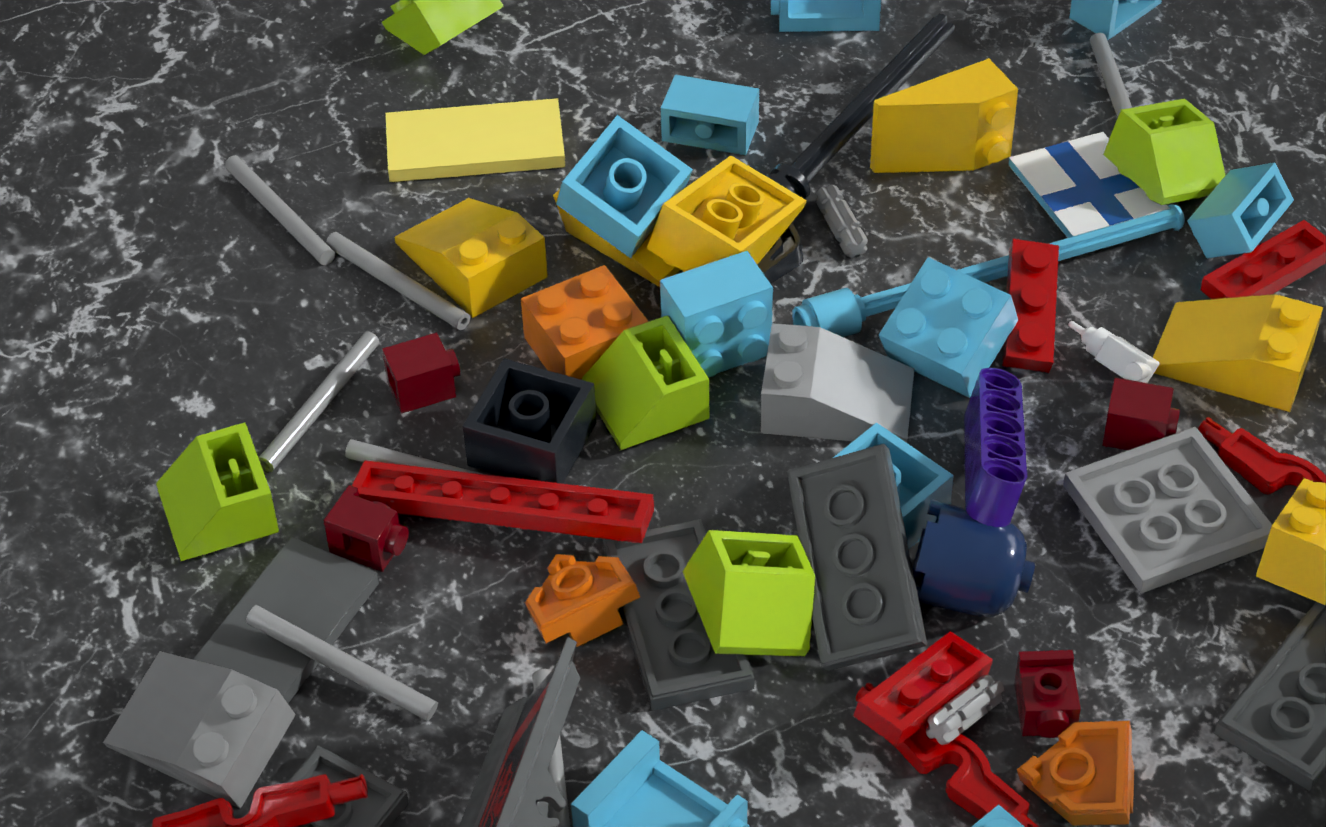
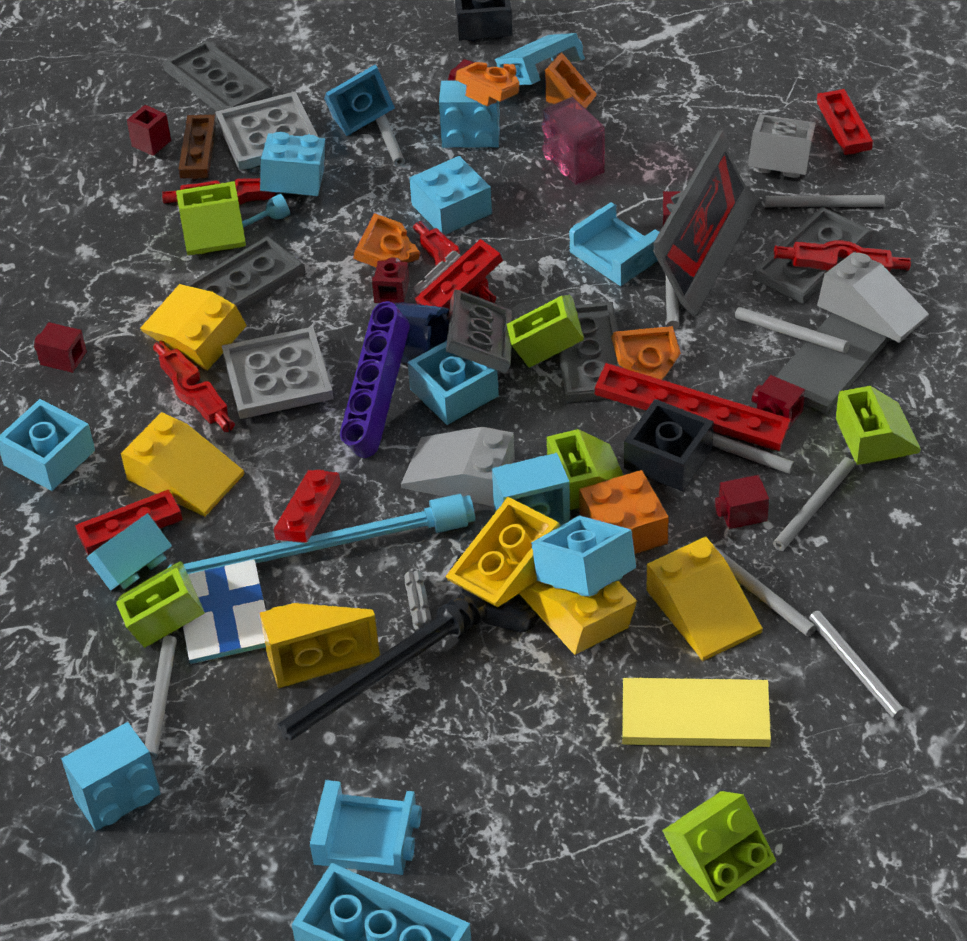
camera: 170 degrees left, 0 degrees up
medium azure brick [661,75,759,155] -> none
medium azure brick [879,257,1018,398] -> none
white piece [1068,321,1159,383] -> none
dark red brick [1102,378,1180,450] -> none

